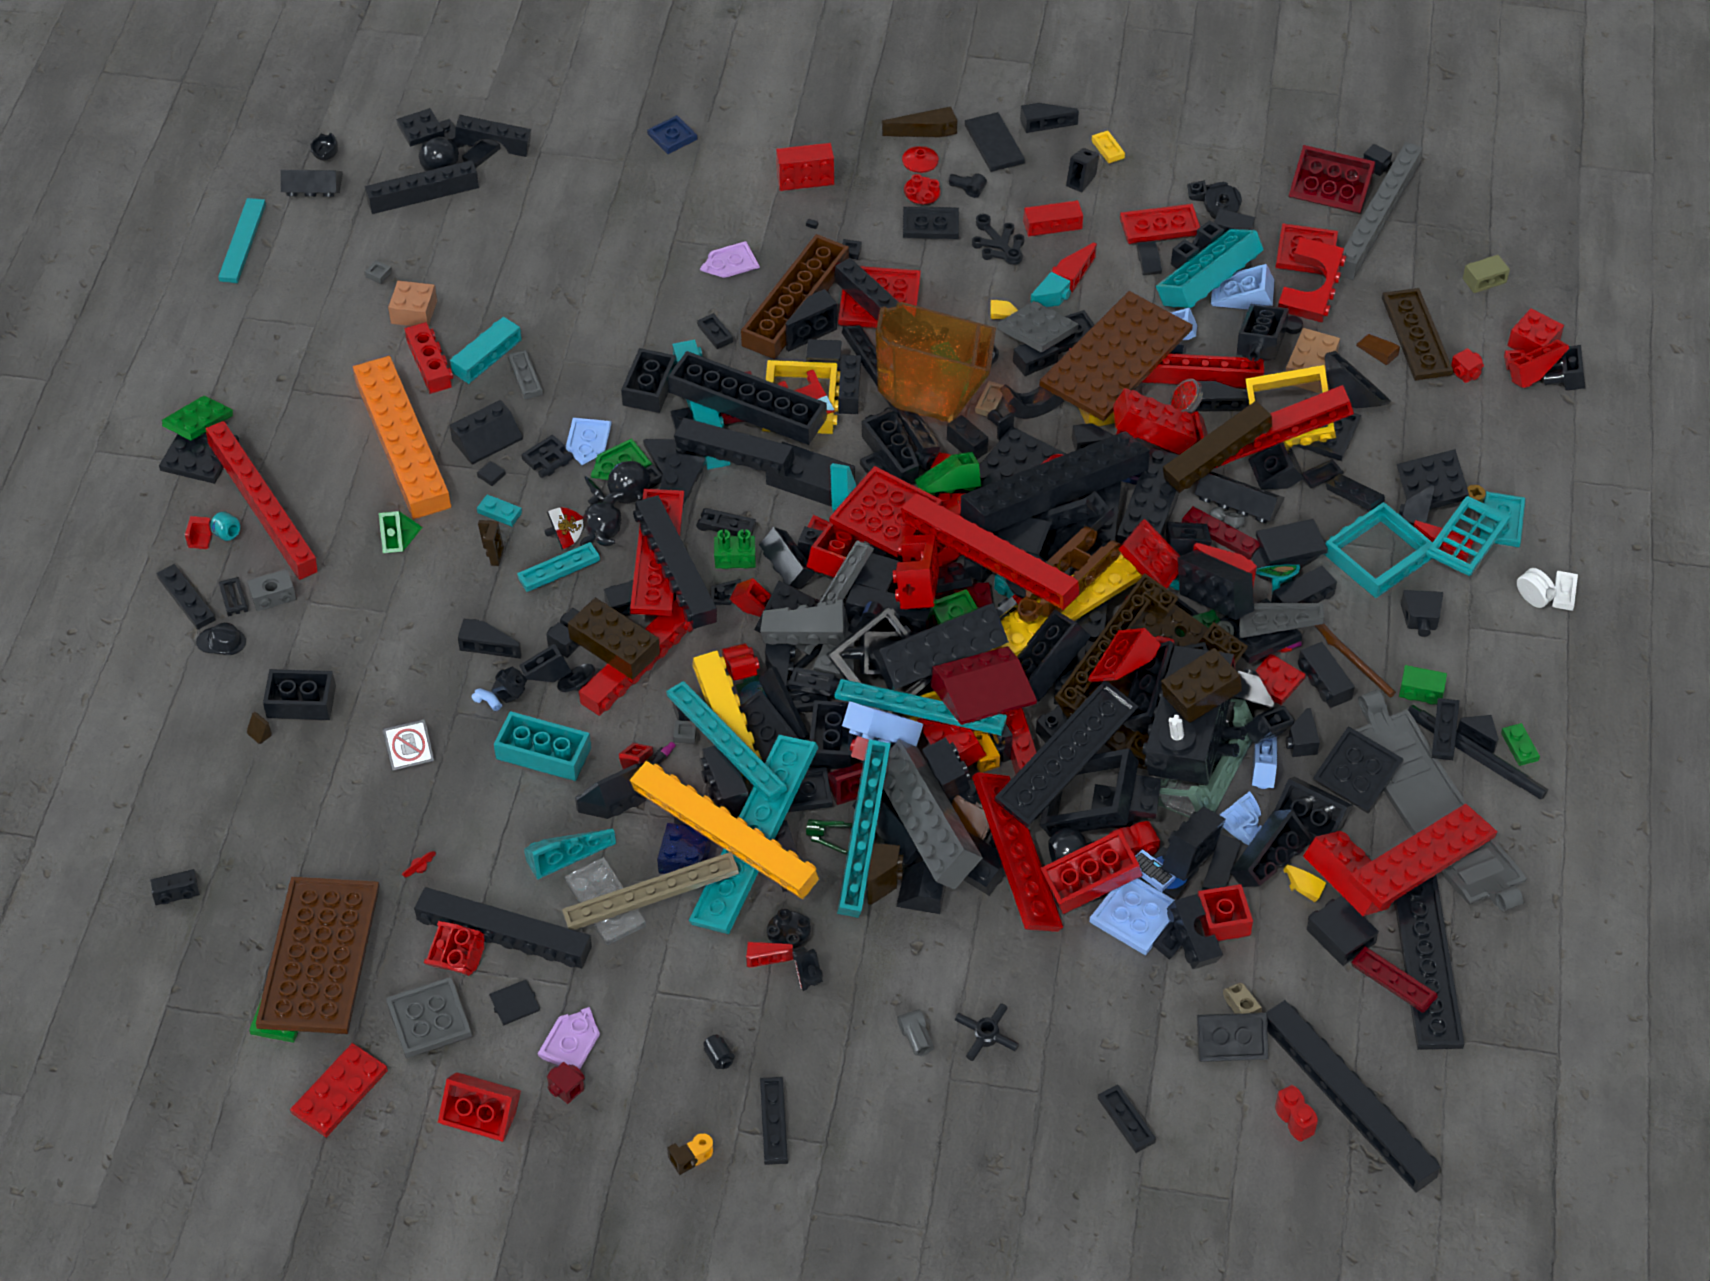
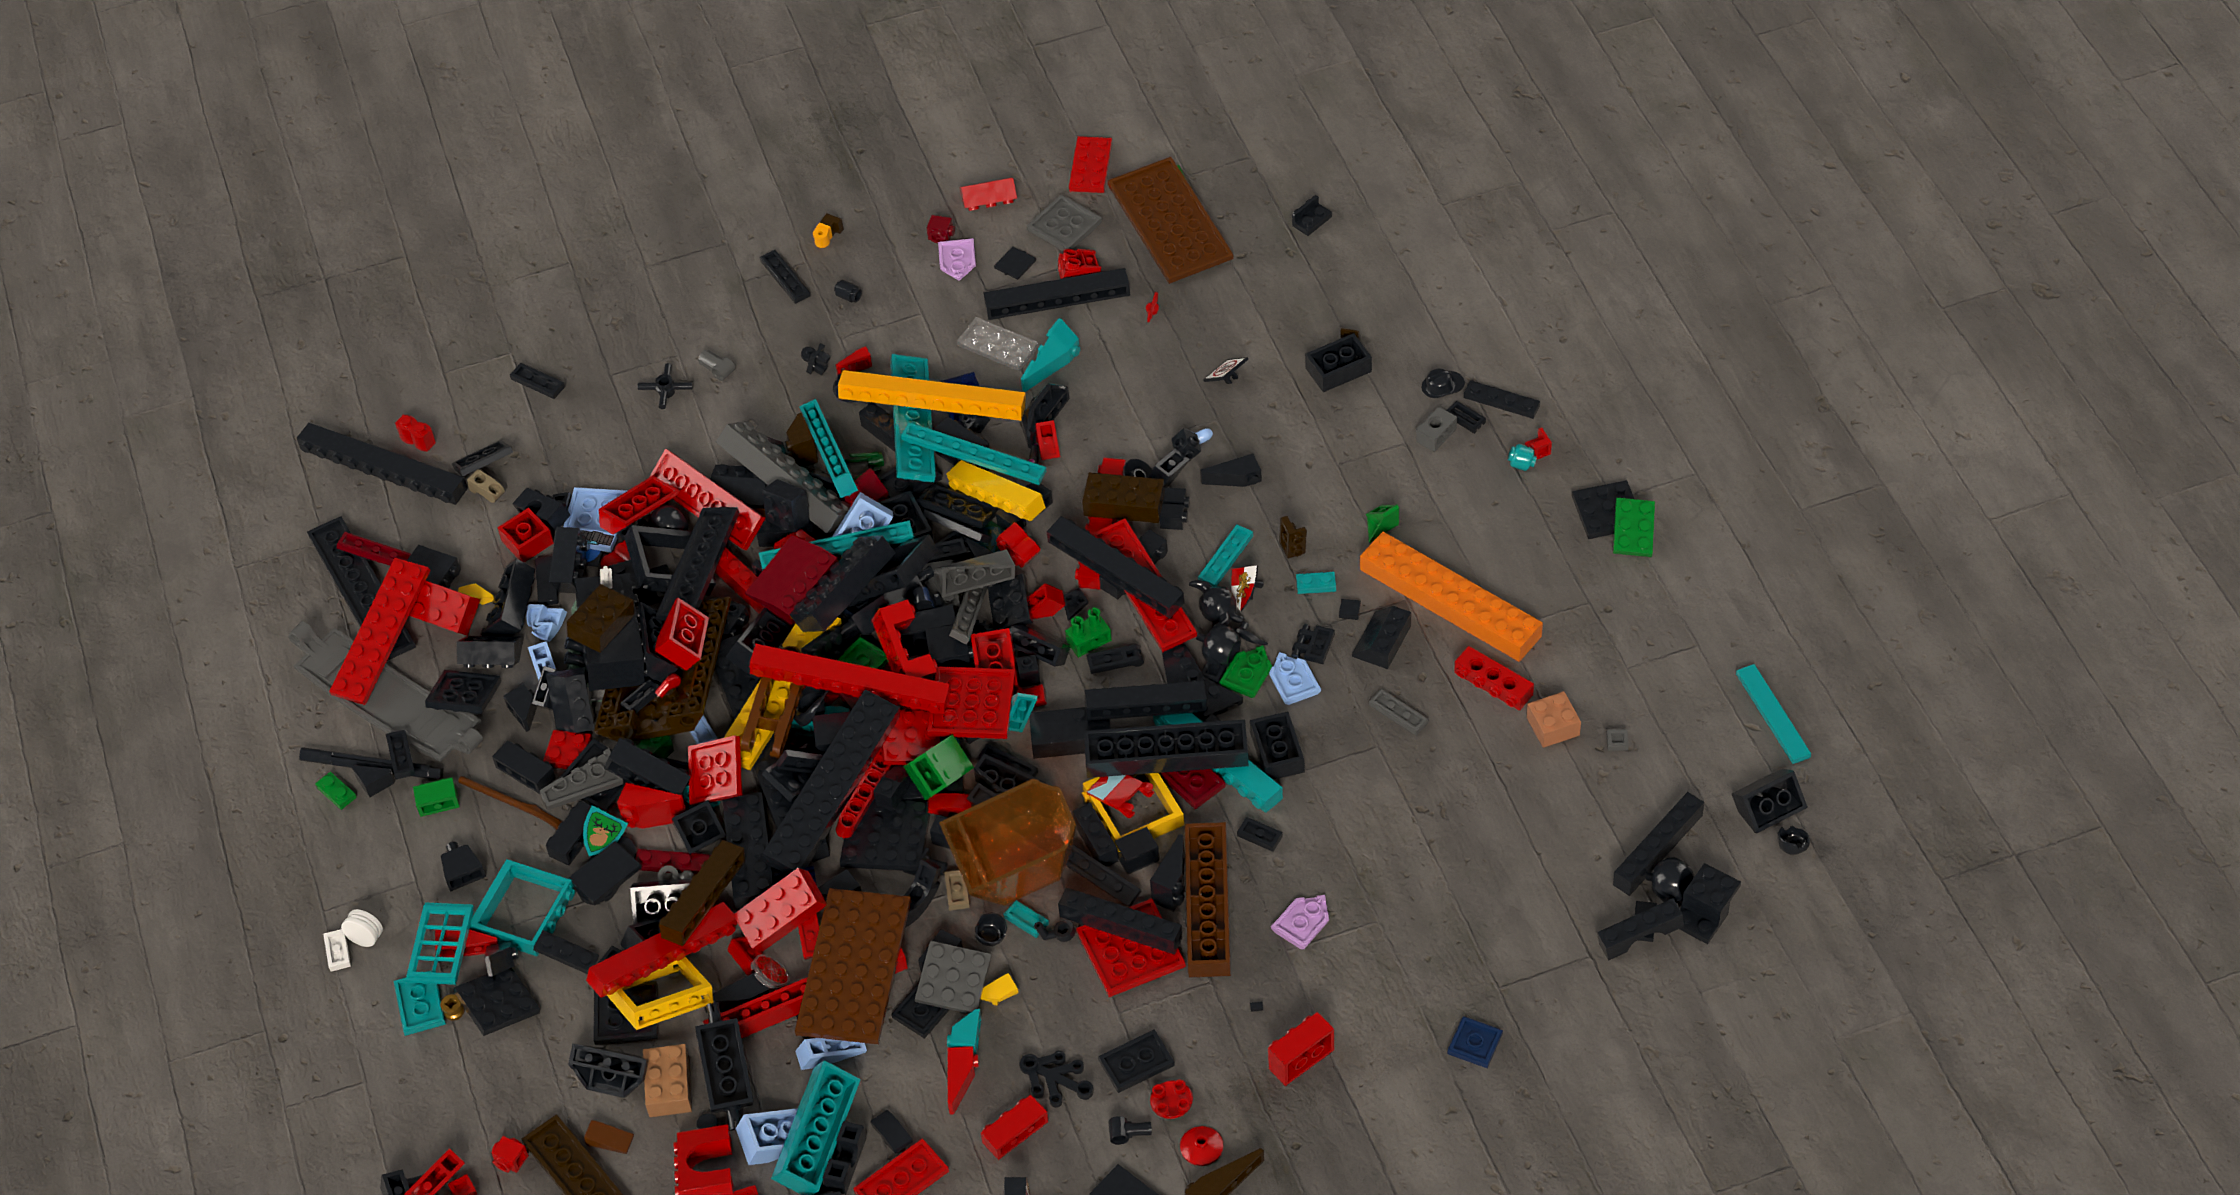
camera: 155 degrees right, 0 degrees up
red brick [206,421,317,580] -> none
teal brick [450,316,522,384] -> none
teal brick [494,711,591,781] -> none
dark tan plate [562,852,739,930] -> none
black plate [842,239,862,260] -> none

